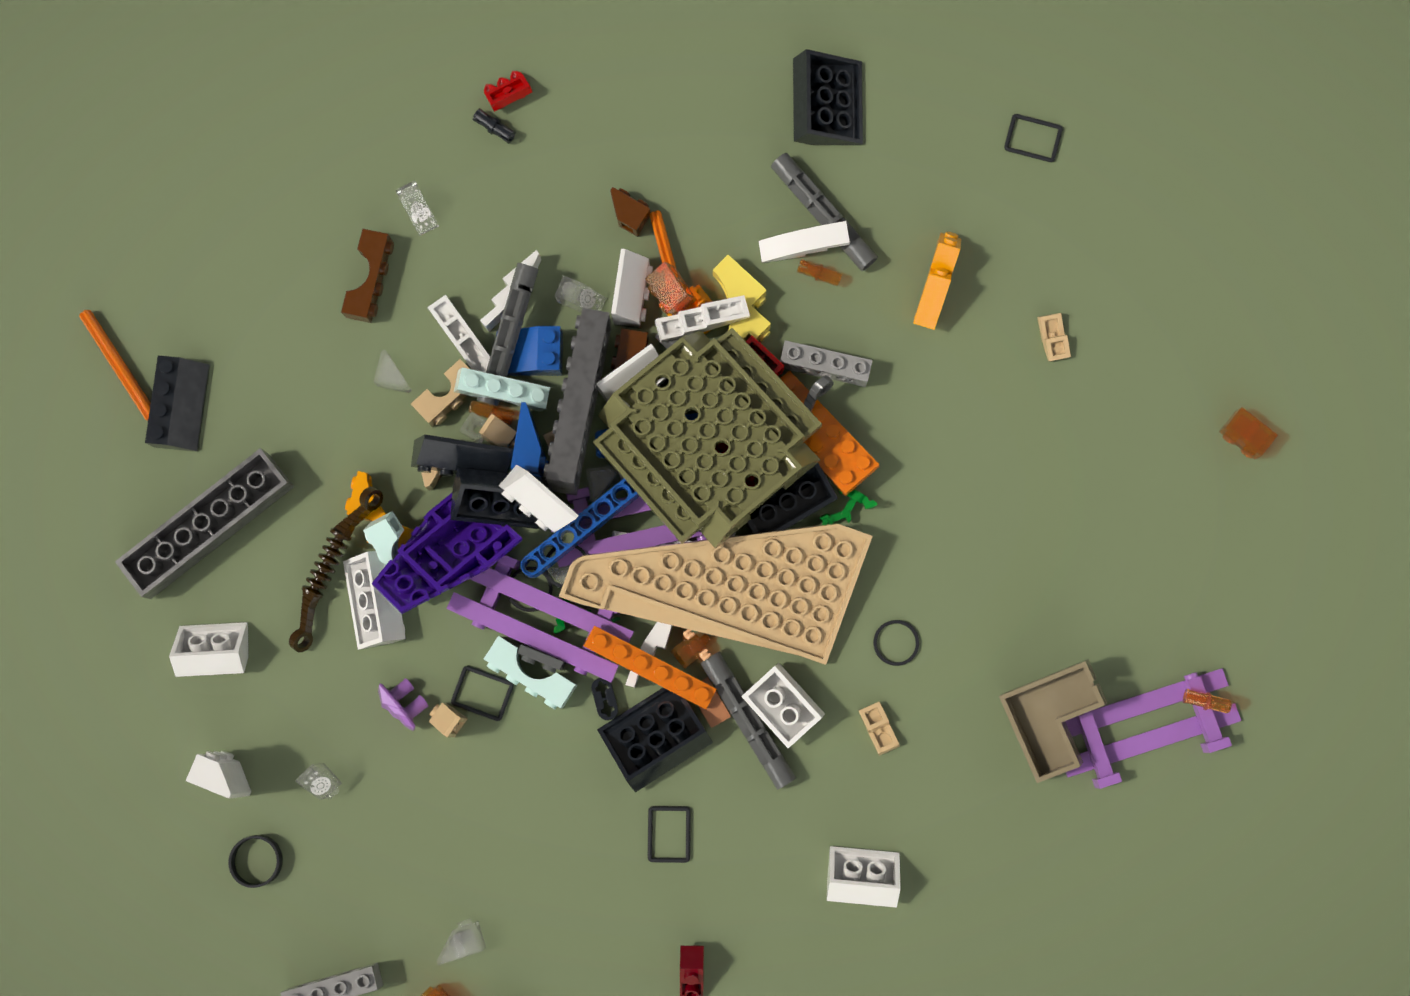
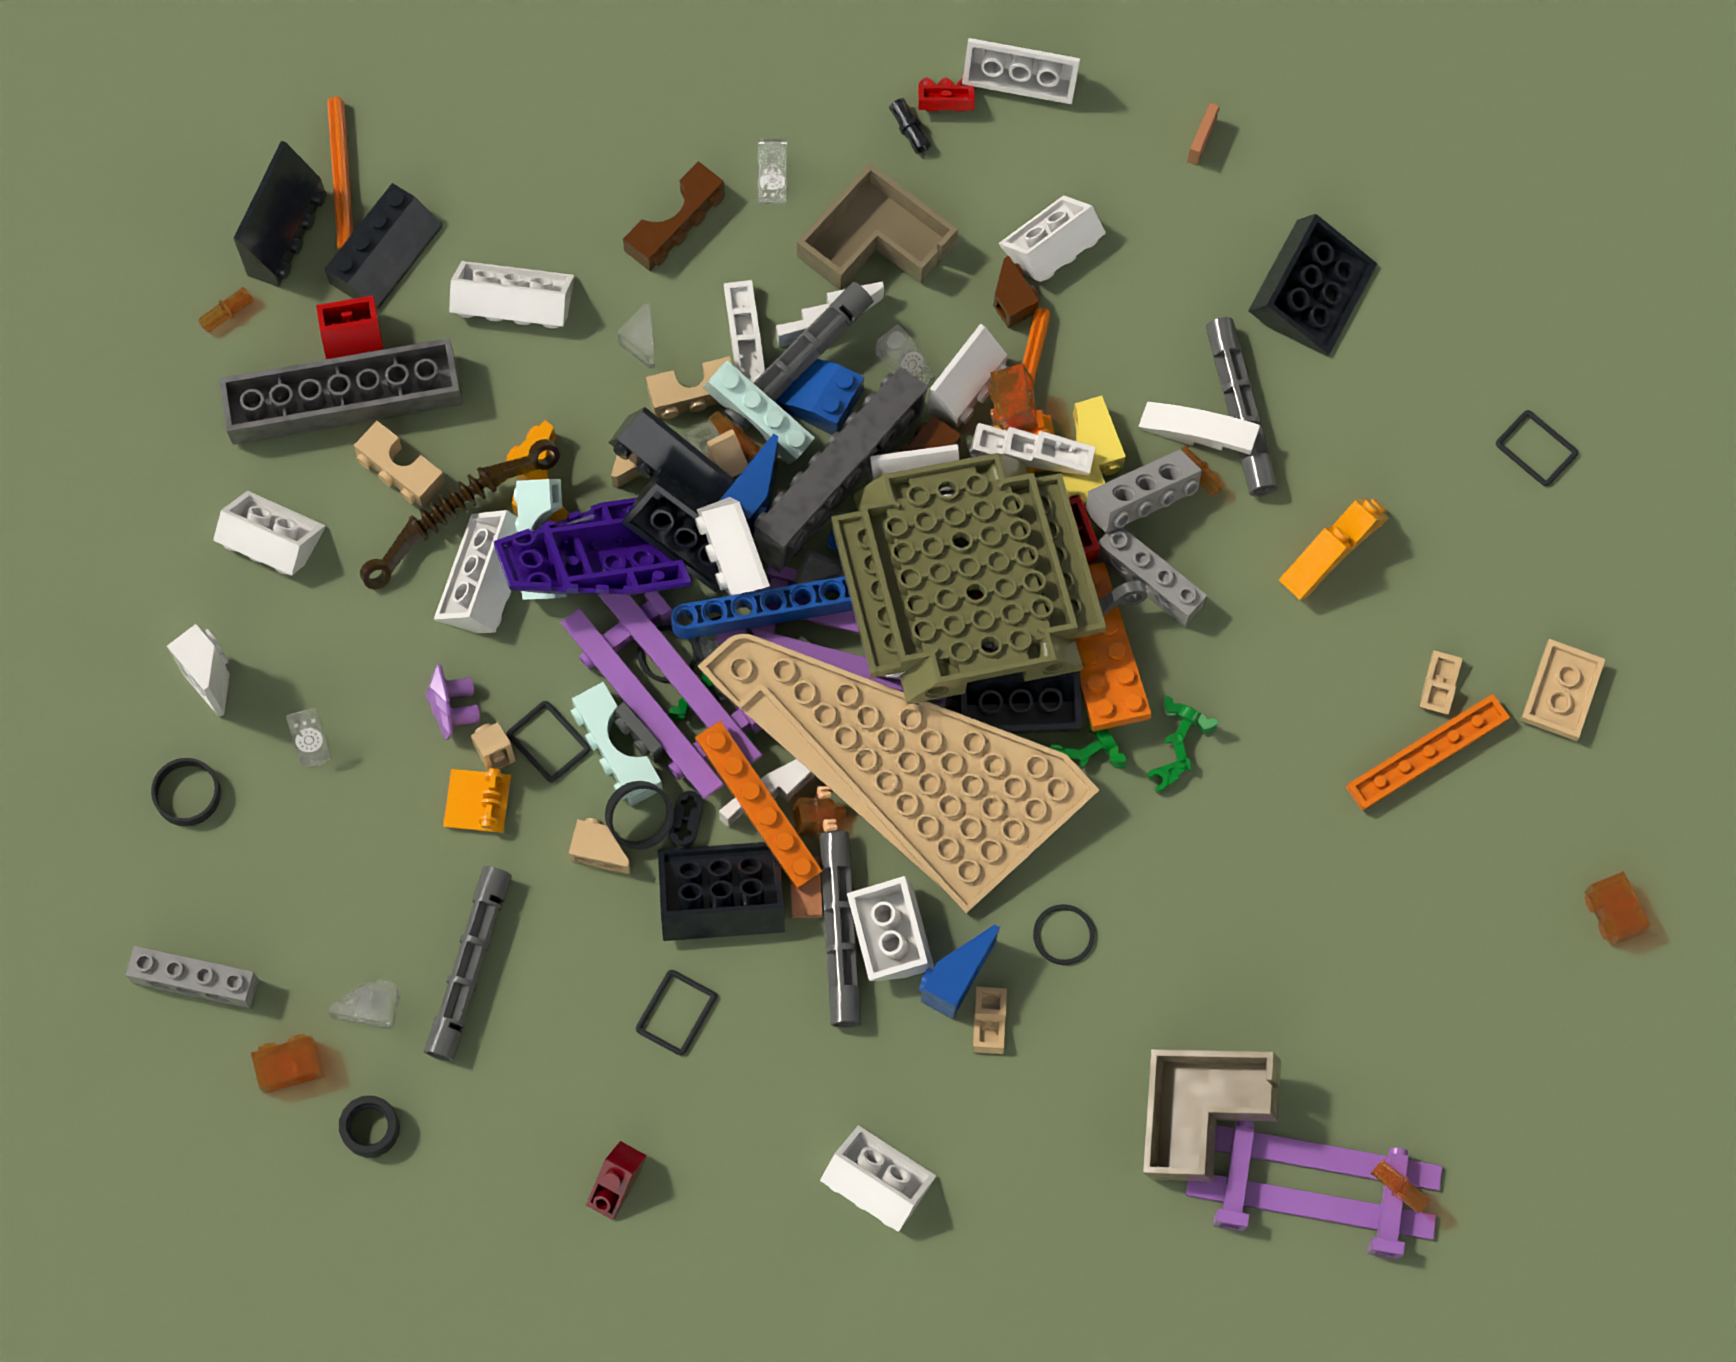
camera: 20 degrees right, 10 degrees down
none -> clear orange axle [198,286,253,332]
none -> black slope [233,141,326,287]
none -> red slope [316,296,384,359]
none -> tan arch [353,421,446,508]
none -> dark grey piece [424,866,512,1061]
none -> light orange hinge [443,768,511,833]
none -> white slope [449,261,574,328]
none -> tan slope [568,818,631,874]
none -> black tyre [605,781,674,850]
none -> dark tan piece [797,163,958,290]
none -> blue slope [919,924,1000,1020]
none -> white slope [962,38,1080,104]
none -> white slope [999,195,1106,282]
none -> light grey brick [1085,449,1202,533]
none -> green piece [1147,695,1219,793]
none -> nougat tile [1187,102,1220,165]
none -> orange plate [1345,694,1510,812]
none -> tan plate [1520,639,1605,741]

